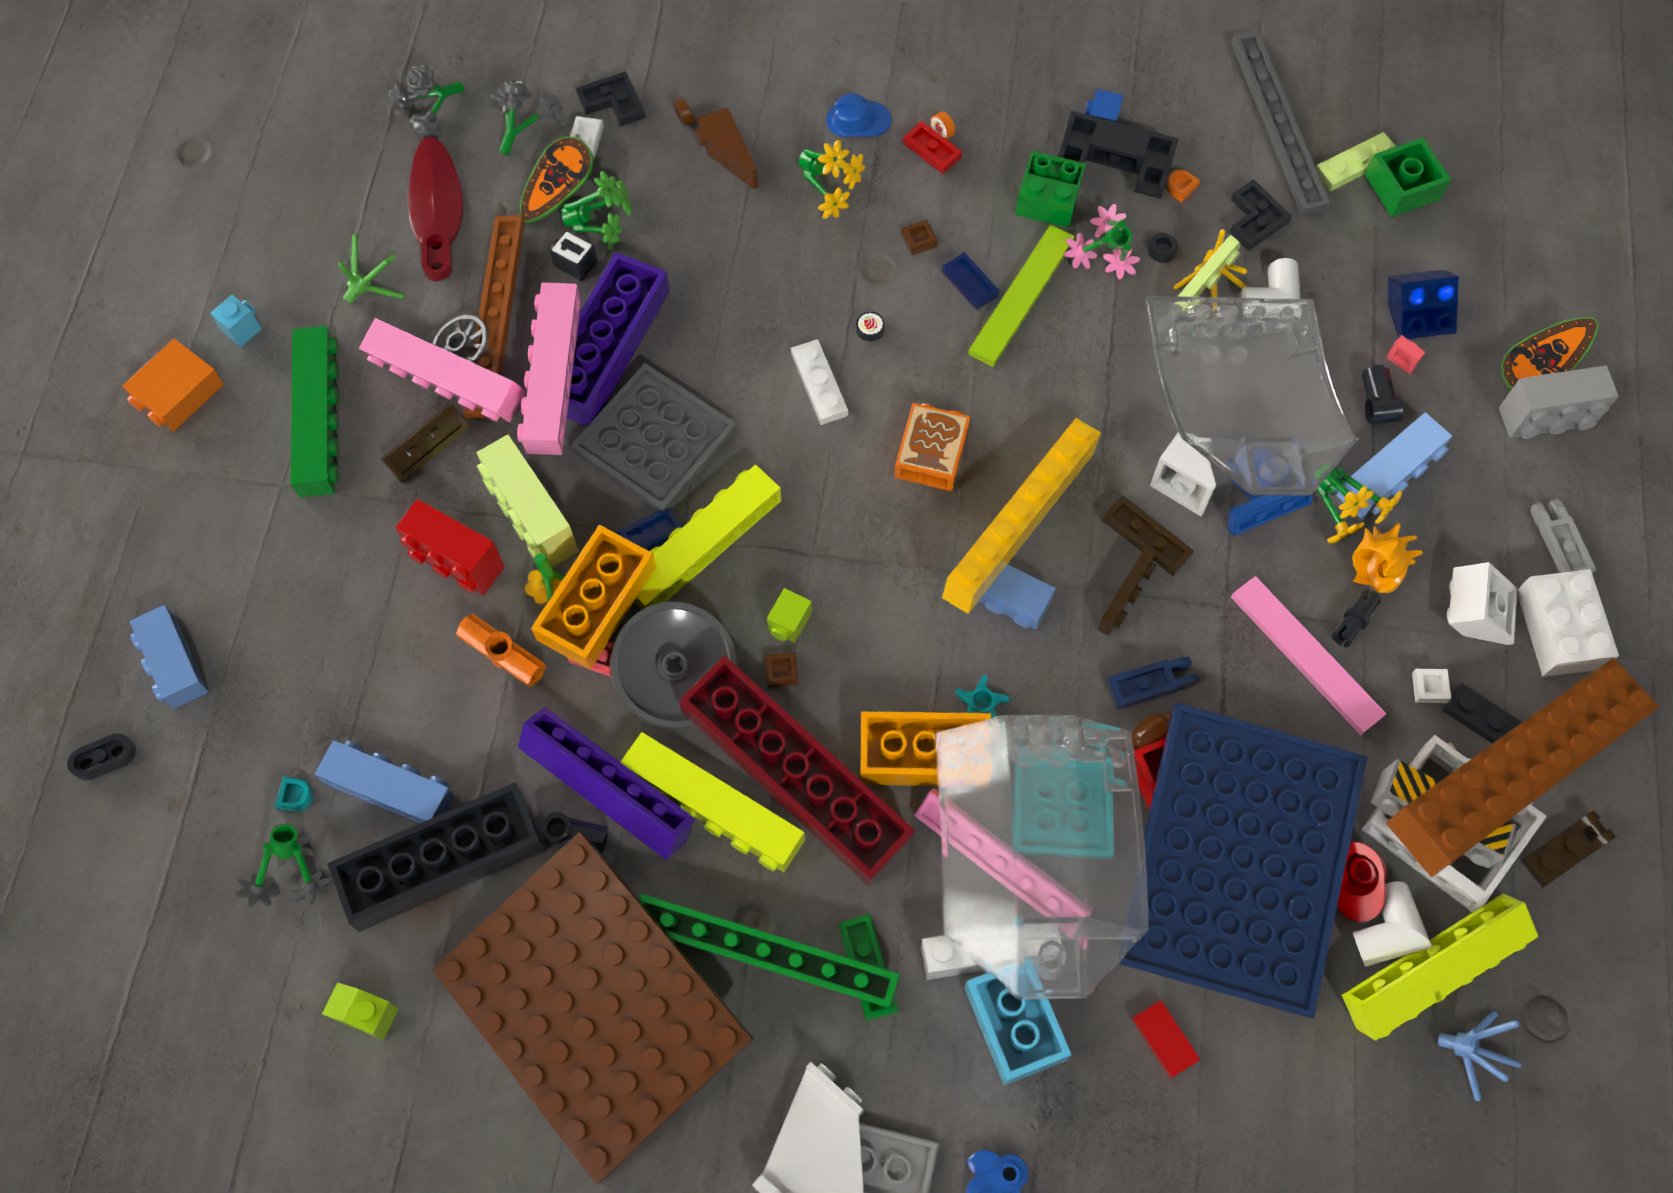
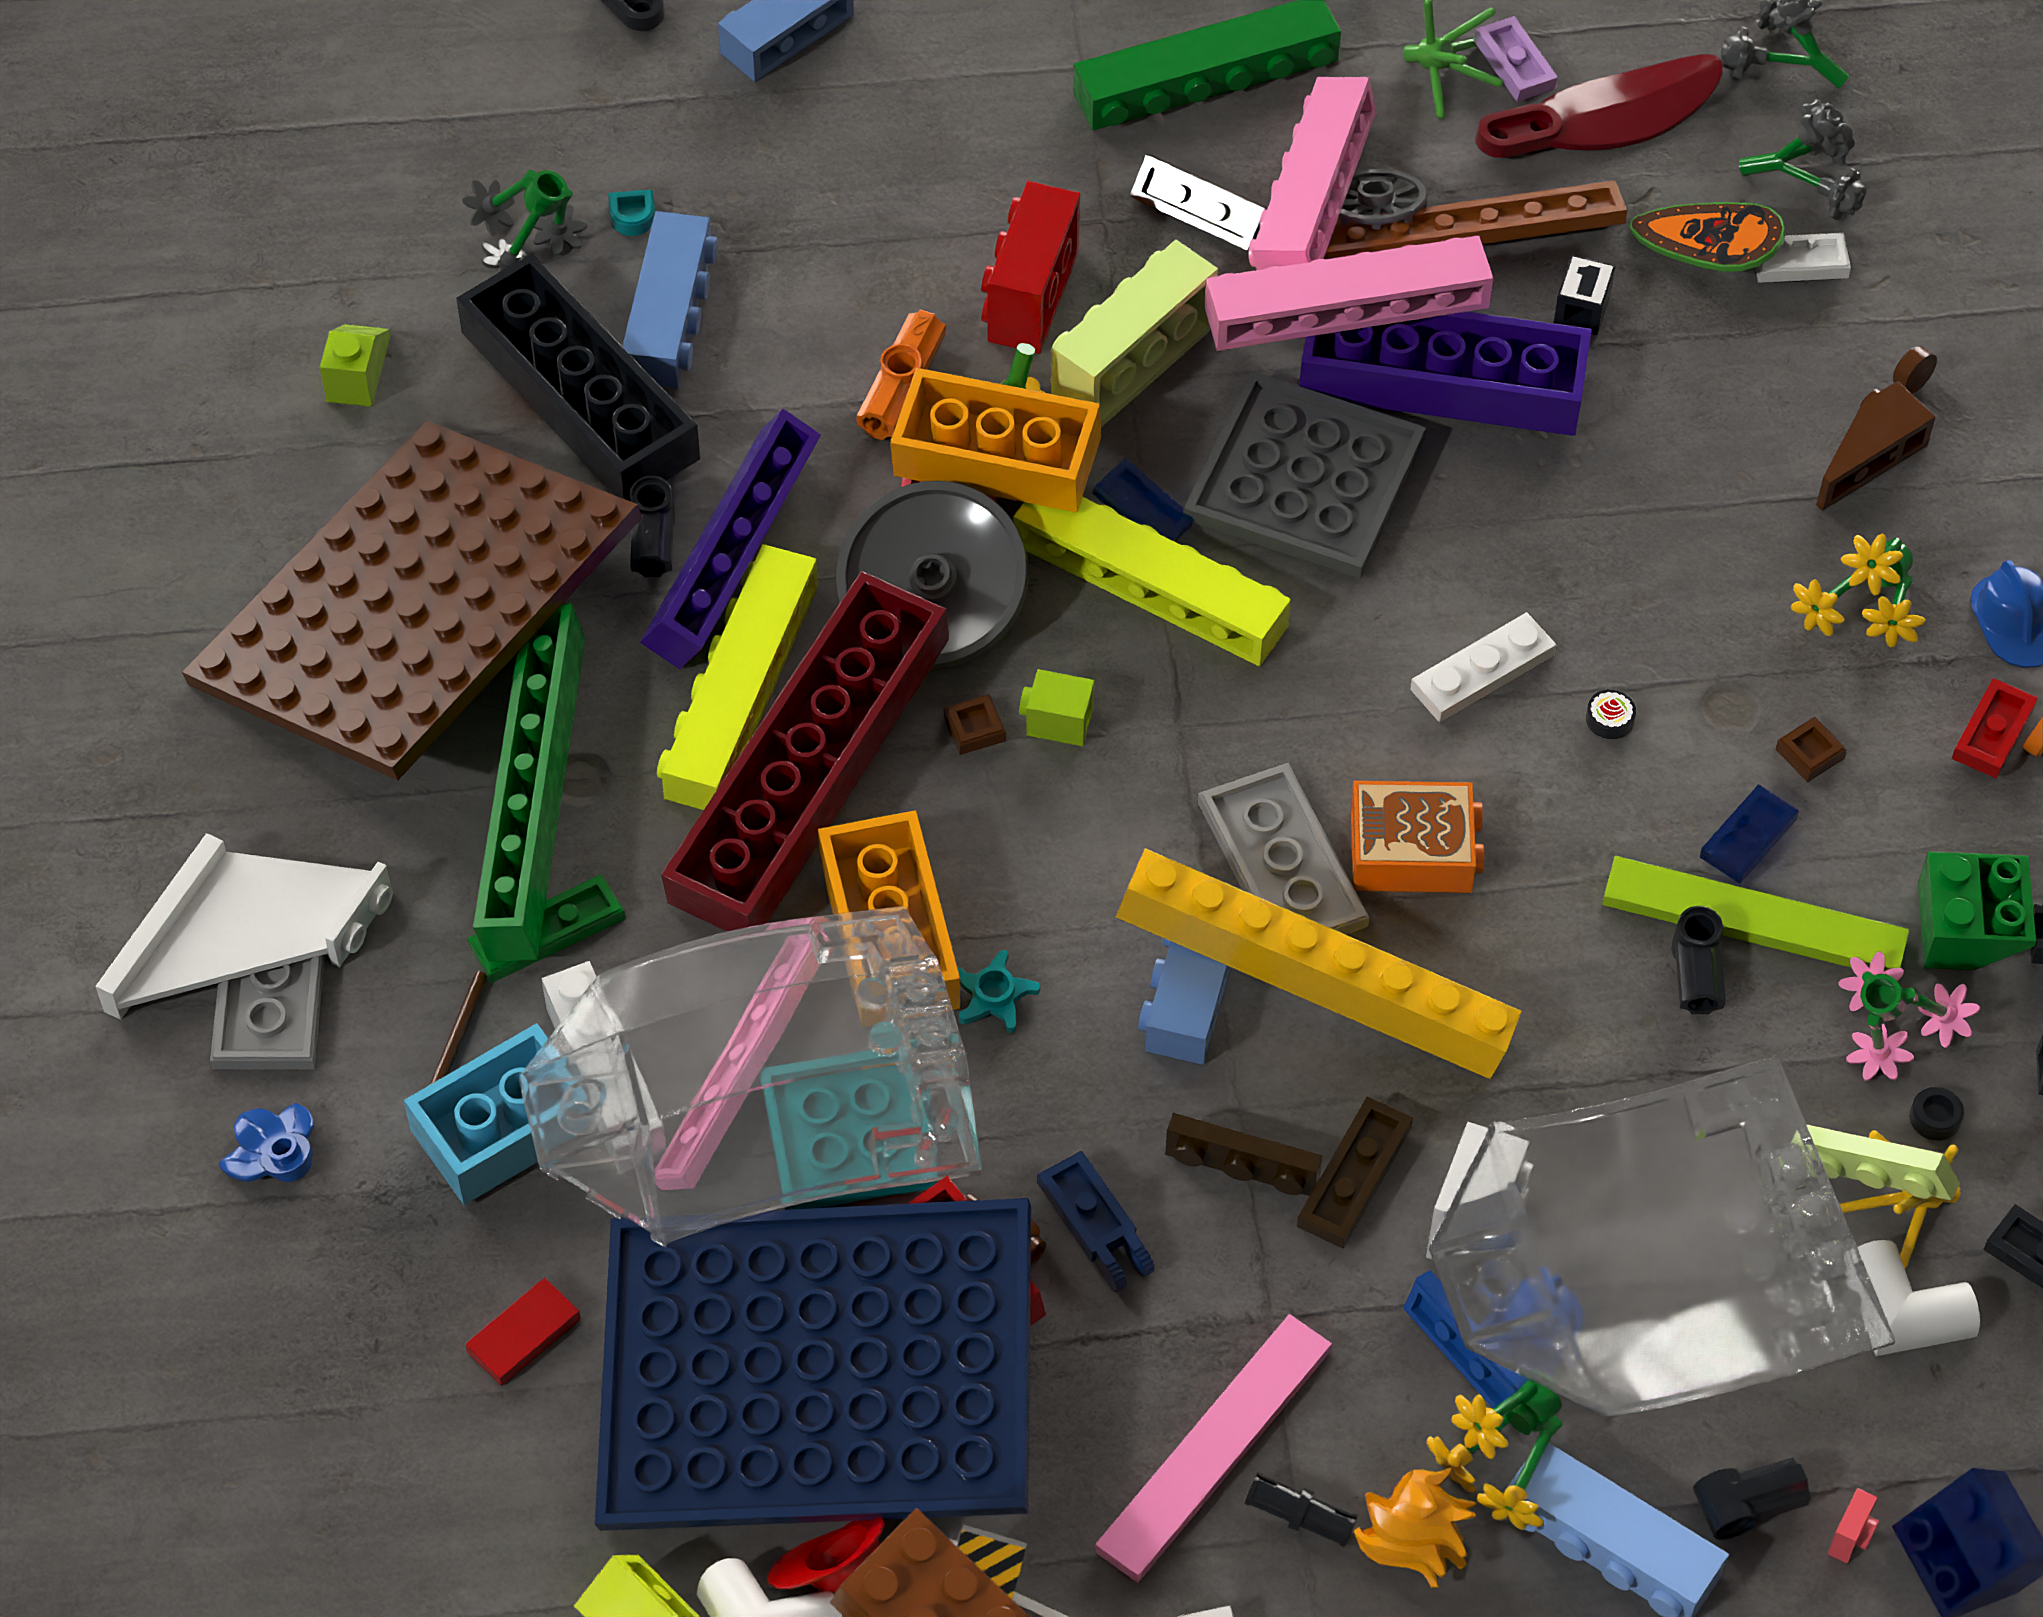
camera: 75 degrees right, 10 degrees down
plant [562,171,632,250] -> none
black plate [575,71,646,127] -> none
none -> reddish brown axle [430,971,487,1085]
none -> light grey tile [1198,763,1369,935]
none -> lavender plate [1474,16,1558,102]
none -> black piece [1671,906,1726,1014]

